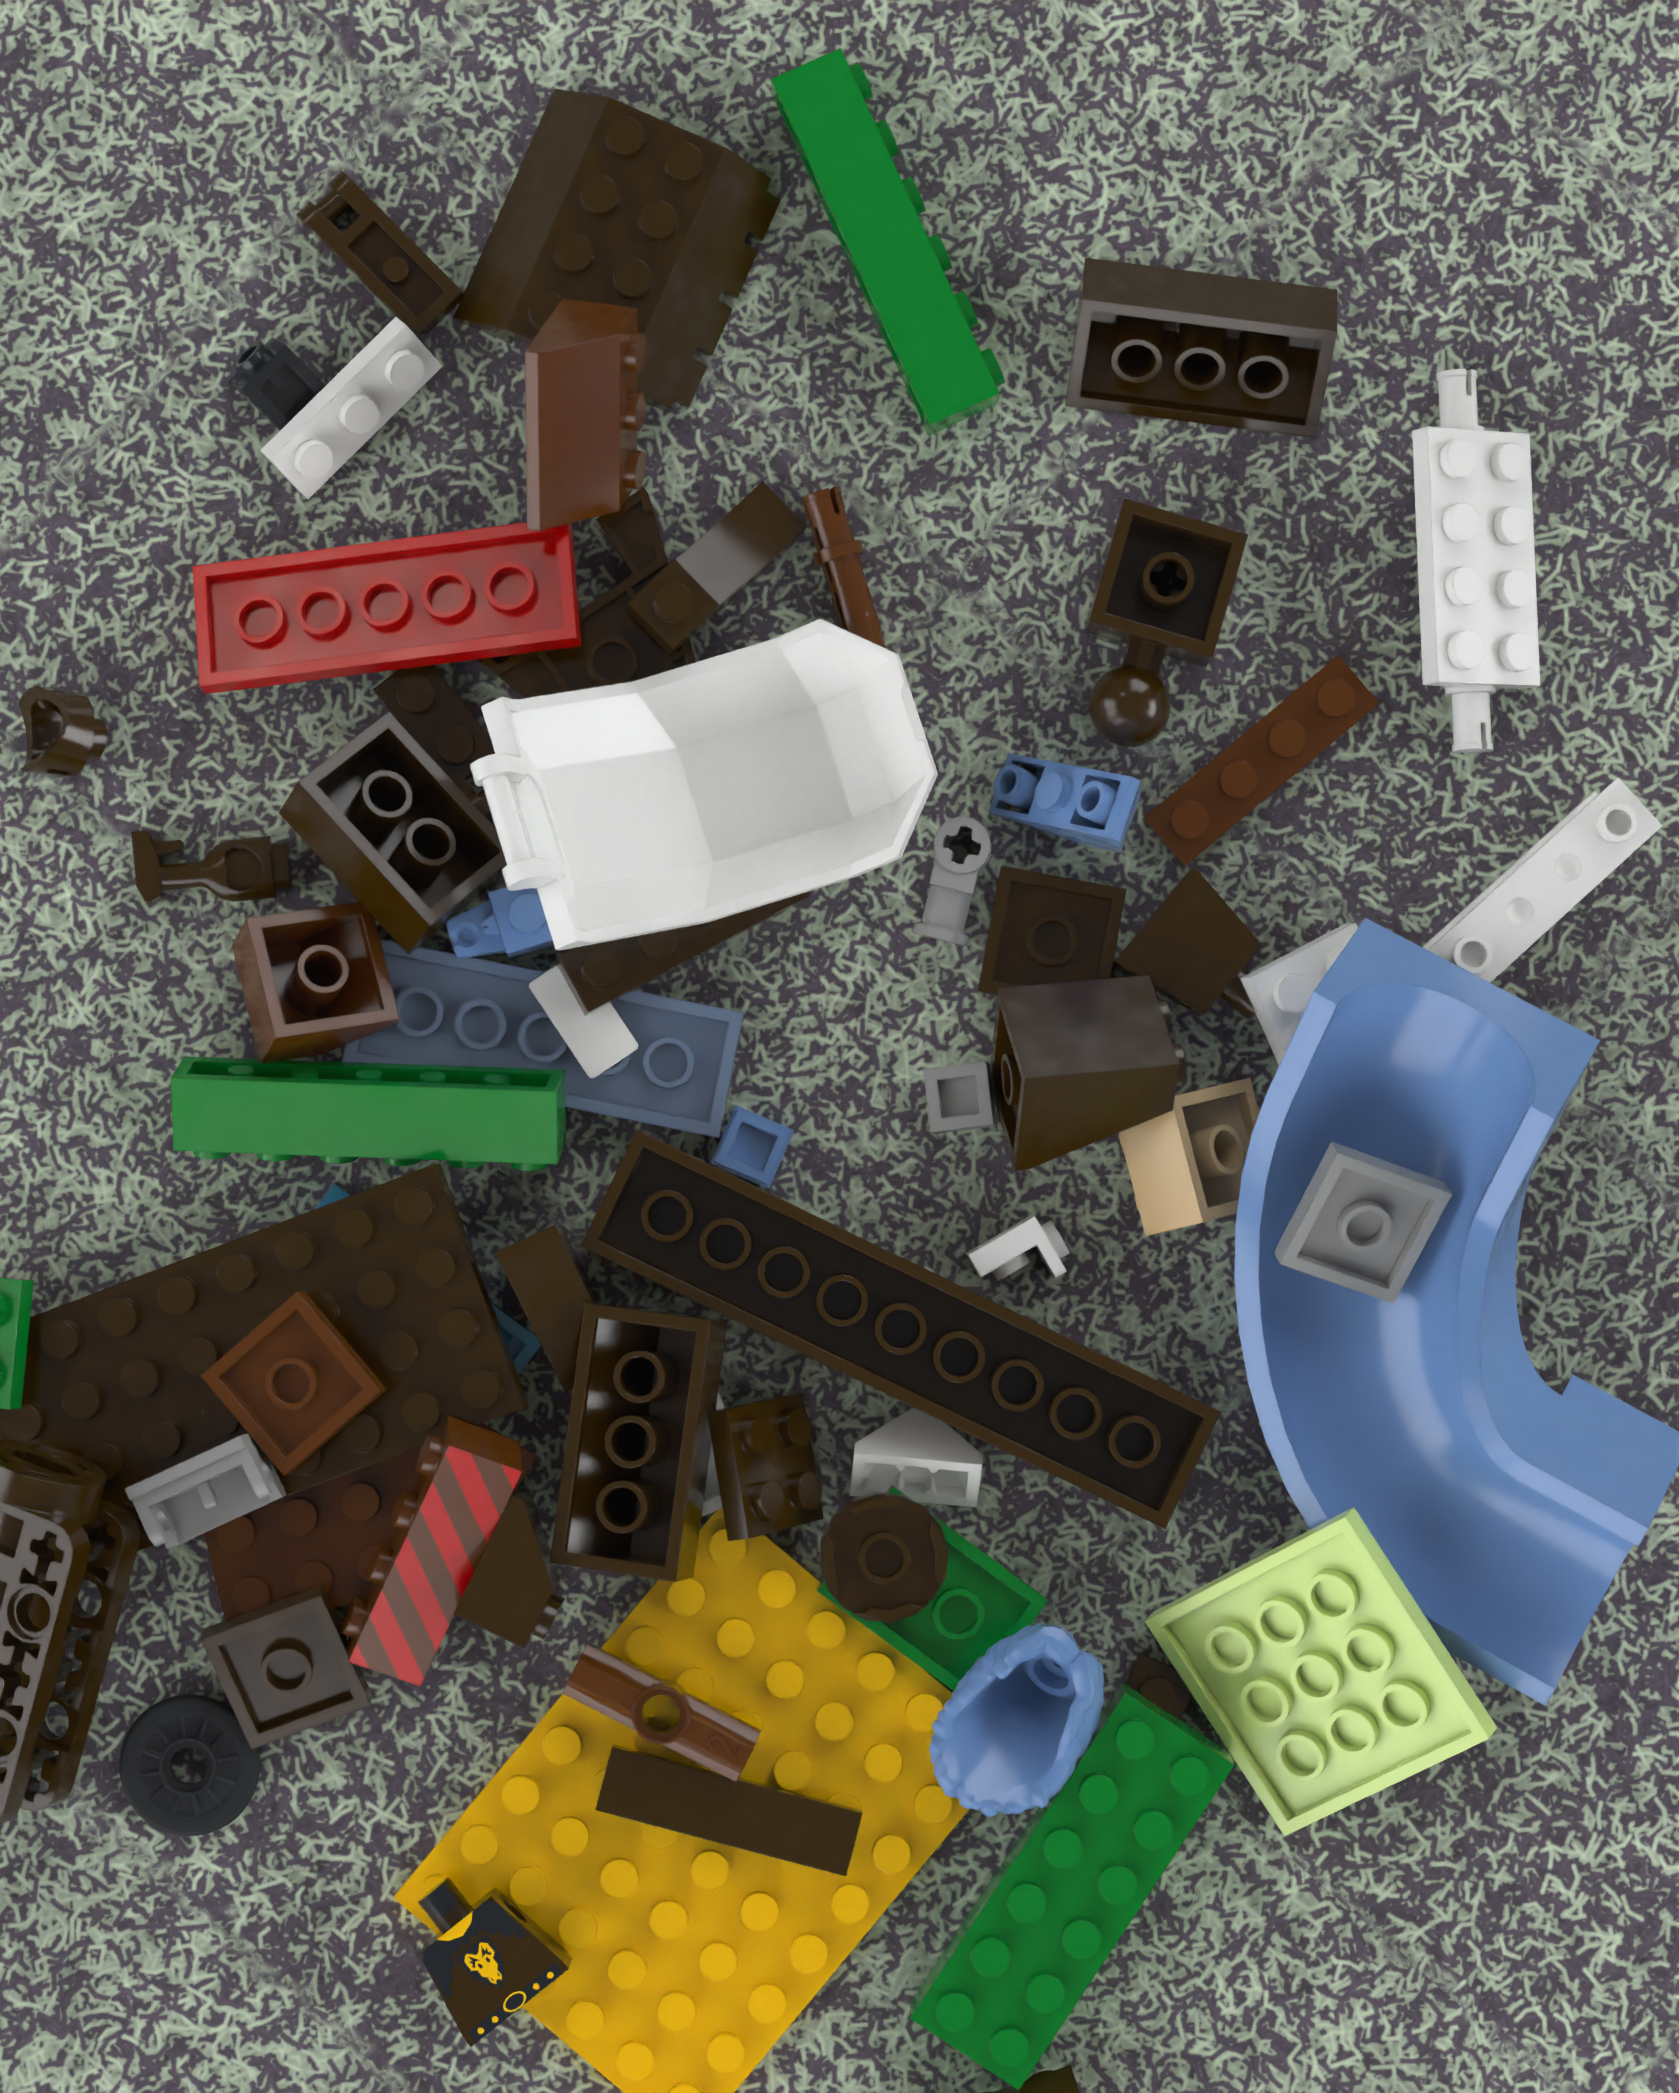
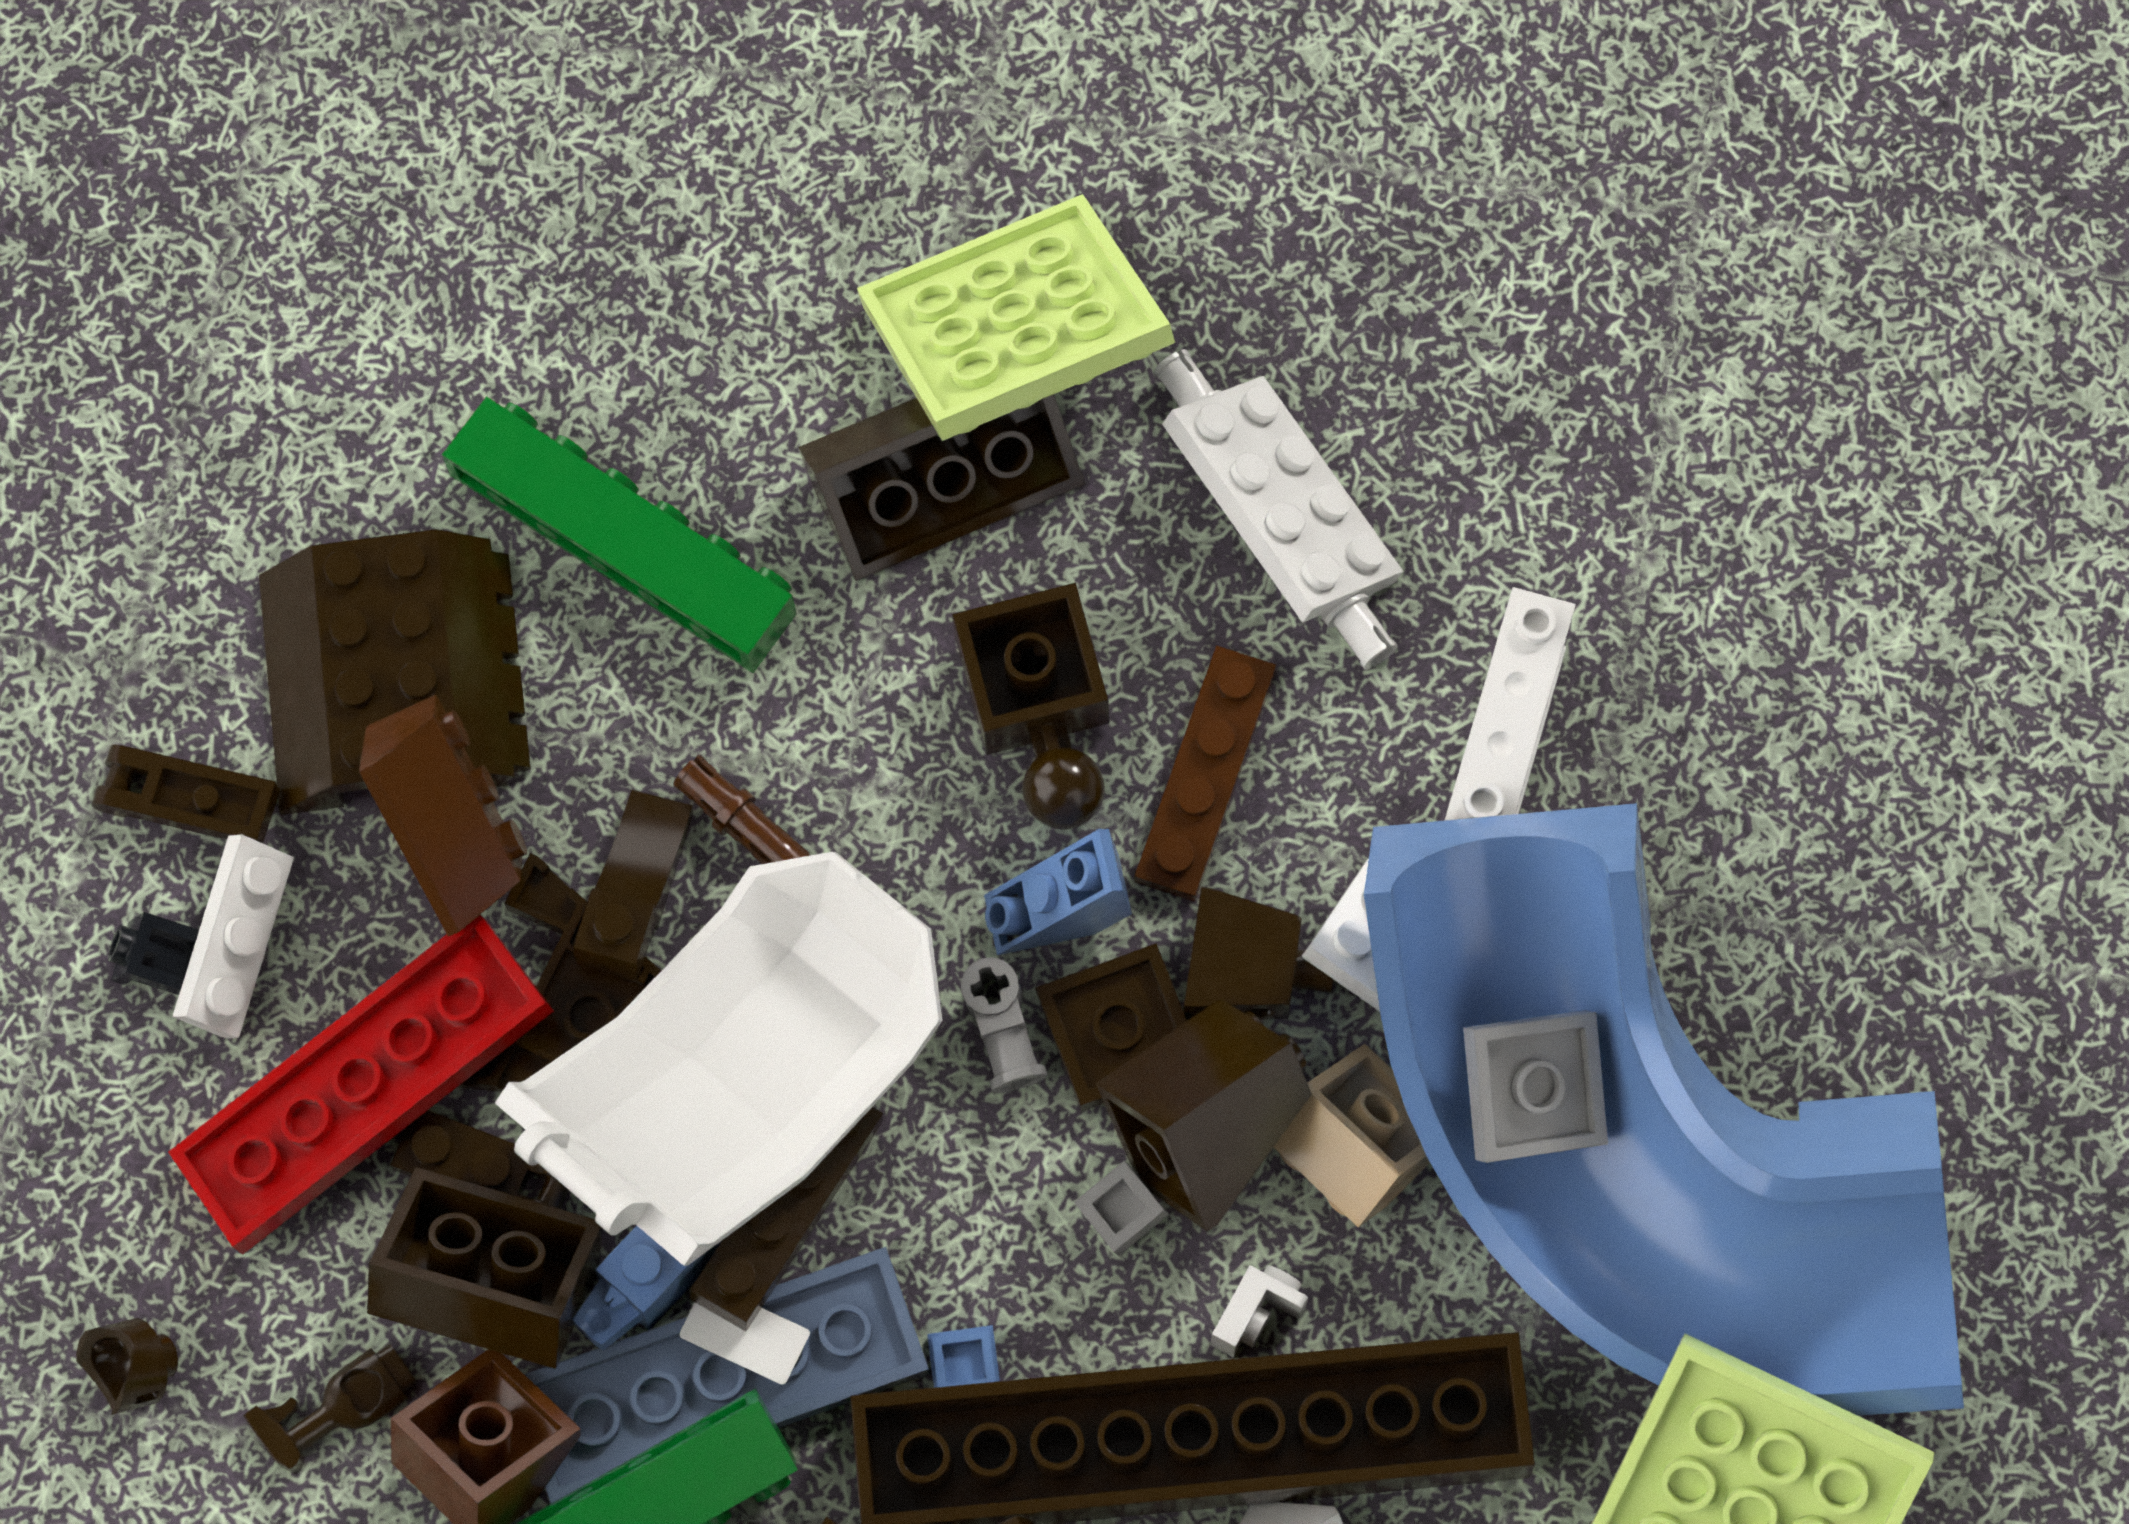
camera: 20 degrees left, 15 degrees down
none -> yellowish green plate [857,194,1175,441]

